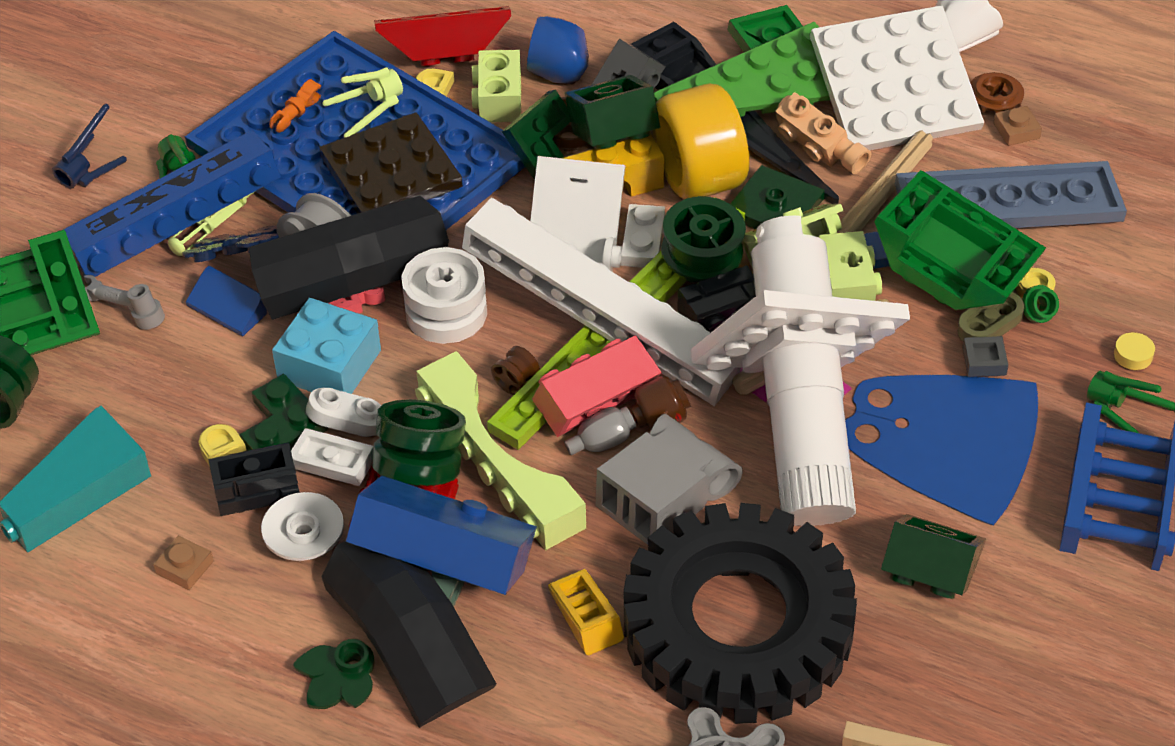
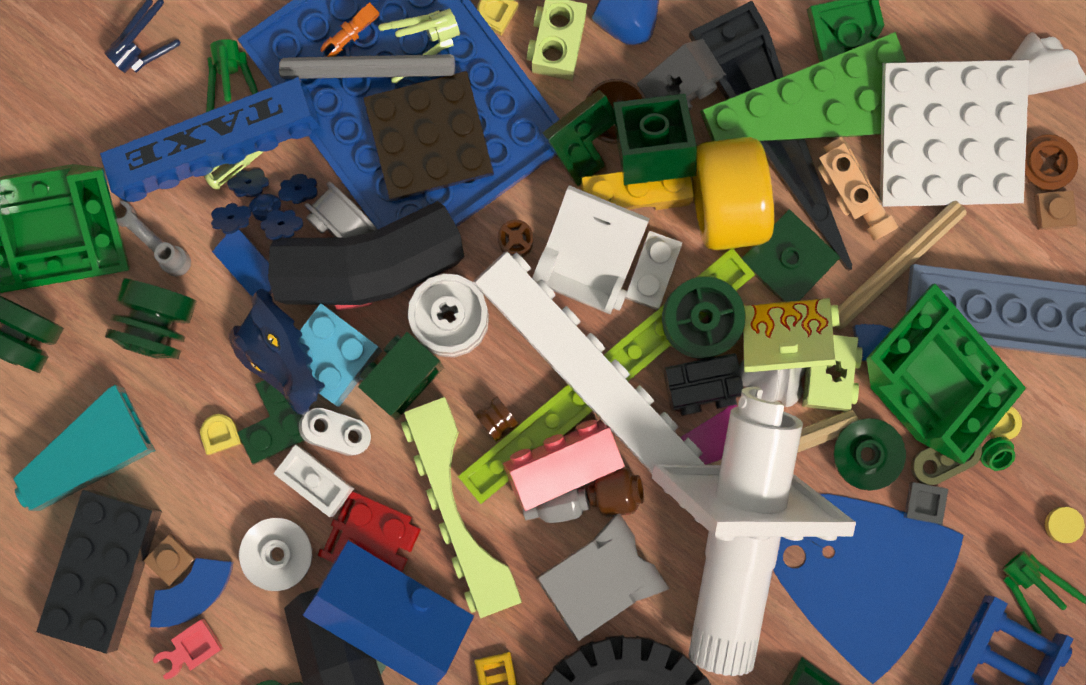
camera: 10 degrees right, 35 degrees up
black brick [208,442,300,516] -> none
dark green wheel [372,399,466,486] -> none
none -> black brick [36,490,162,654]
none -> dark green wheel [105,278,197,359]
none -> blue tile [150,558,234,628]
none -> coral plate [153,618,224,680]
none -> dark blue animal [229,289,325,415]
none -> light grey axle [279,54,455,79]
none -> dark green slope [358,332,444,420]
none -> dark green dish [833,418,906,491]

